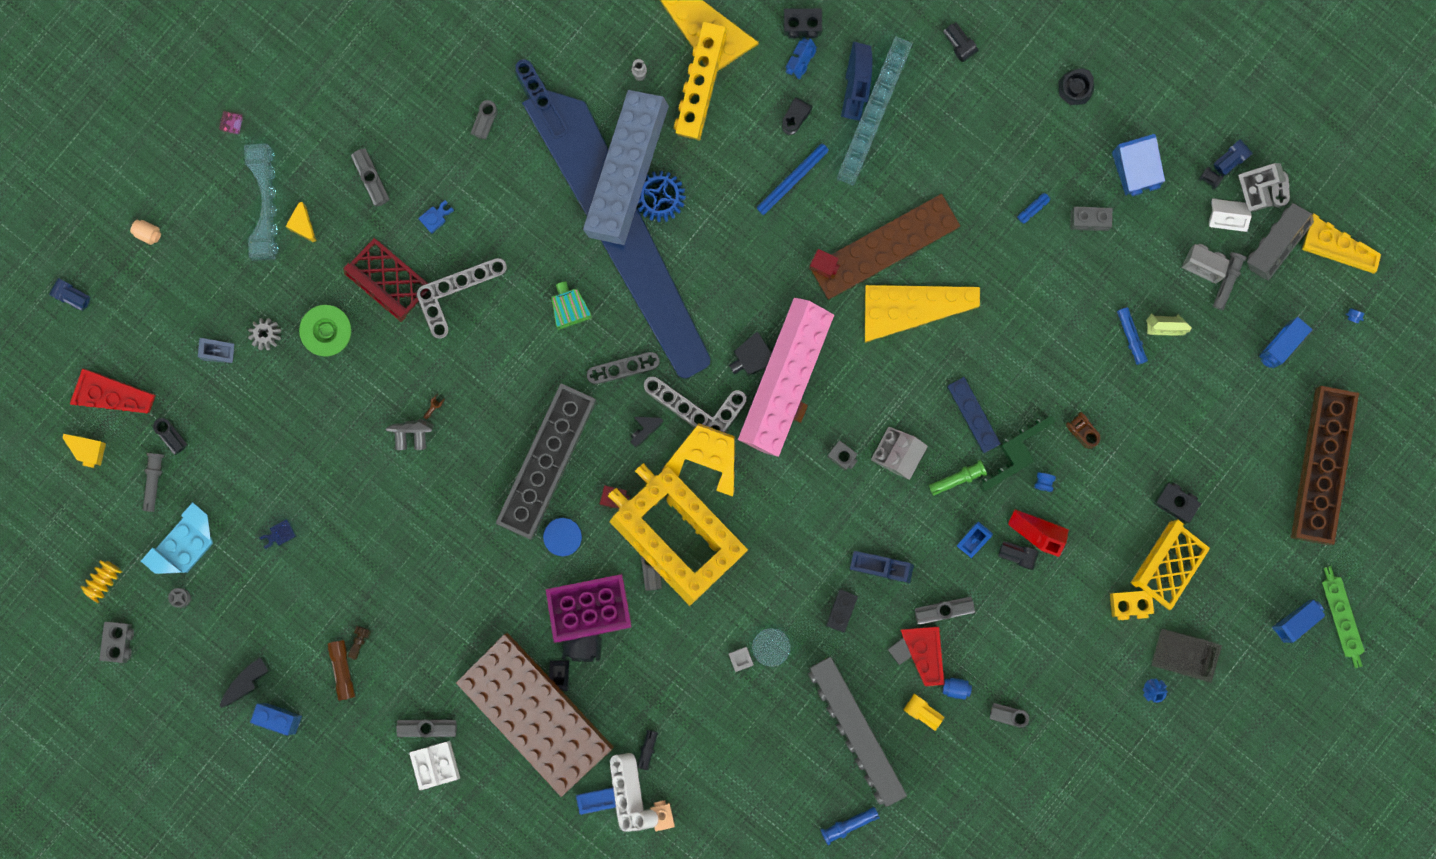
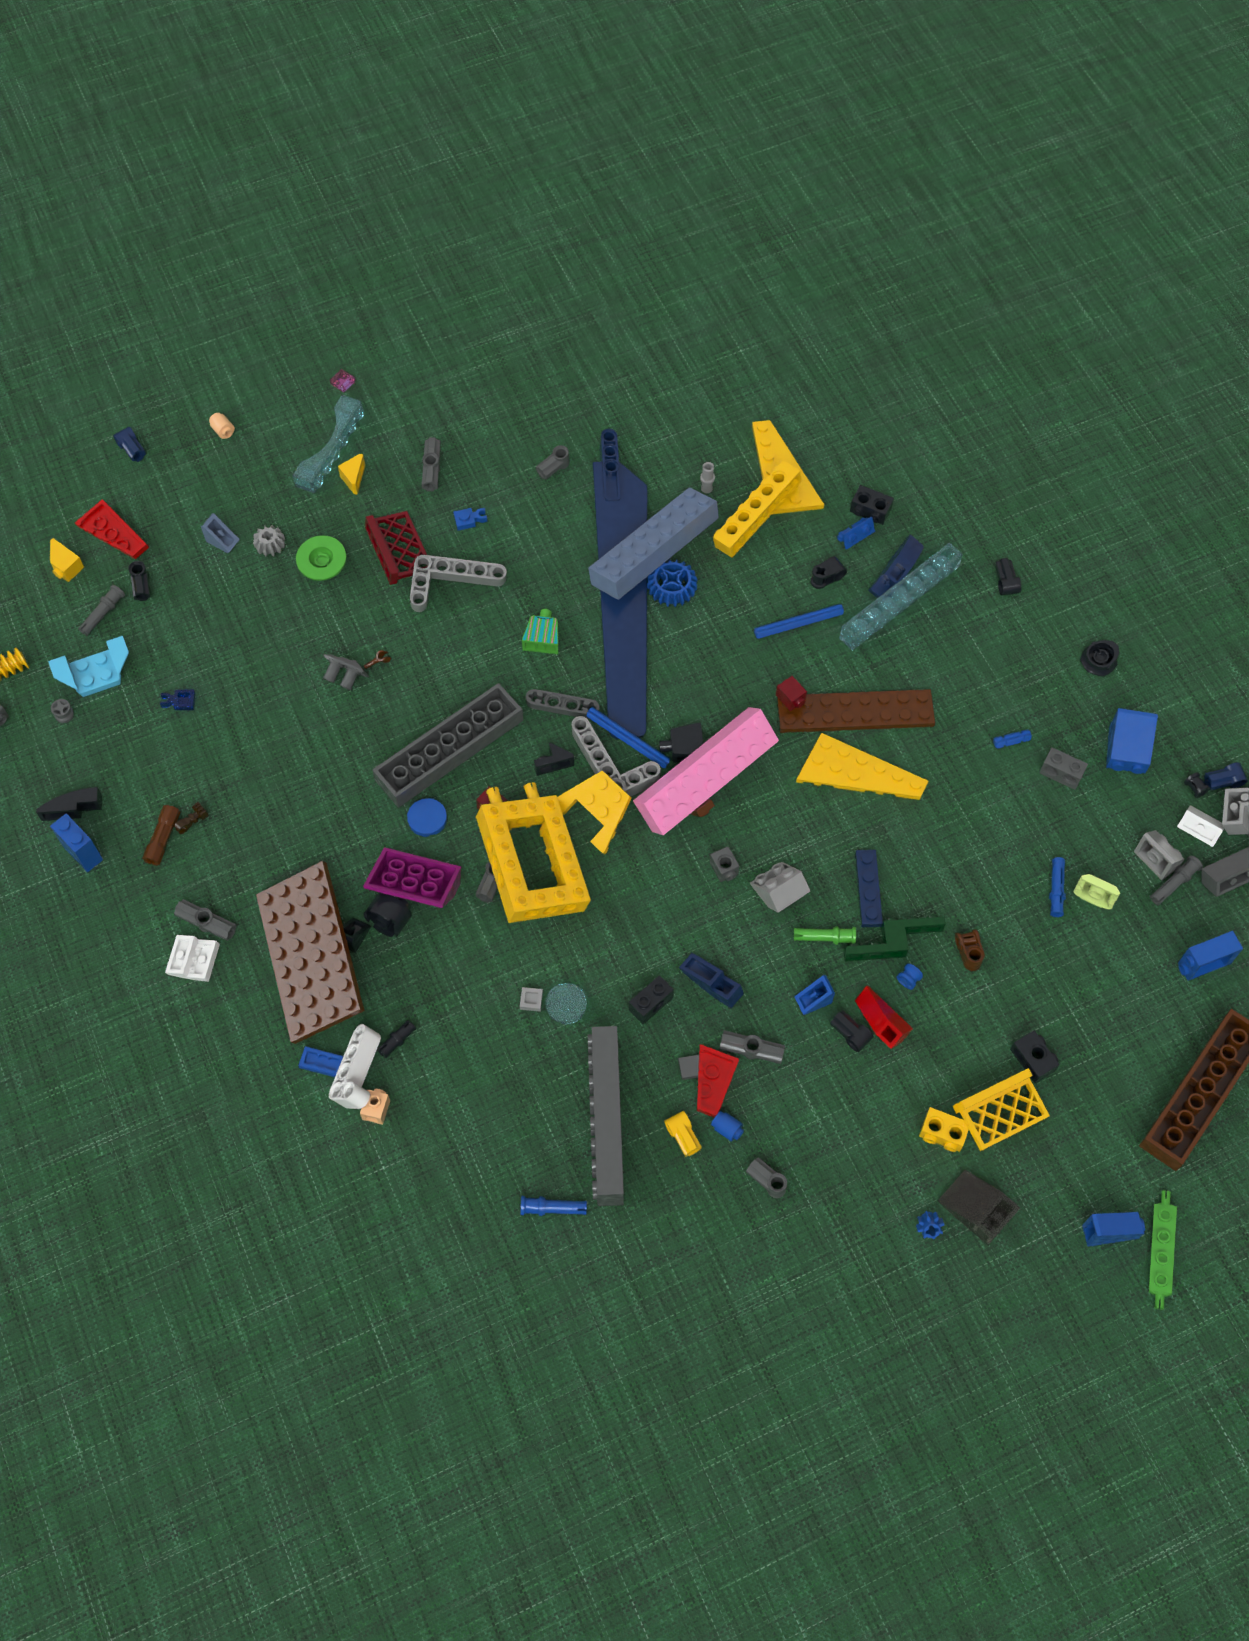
camera: 30 degrees right, 20 degrees down
none -> blue axle [586,707,670,768]

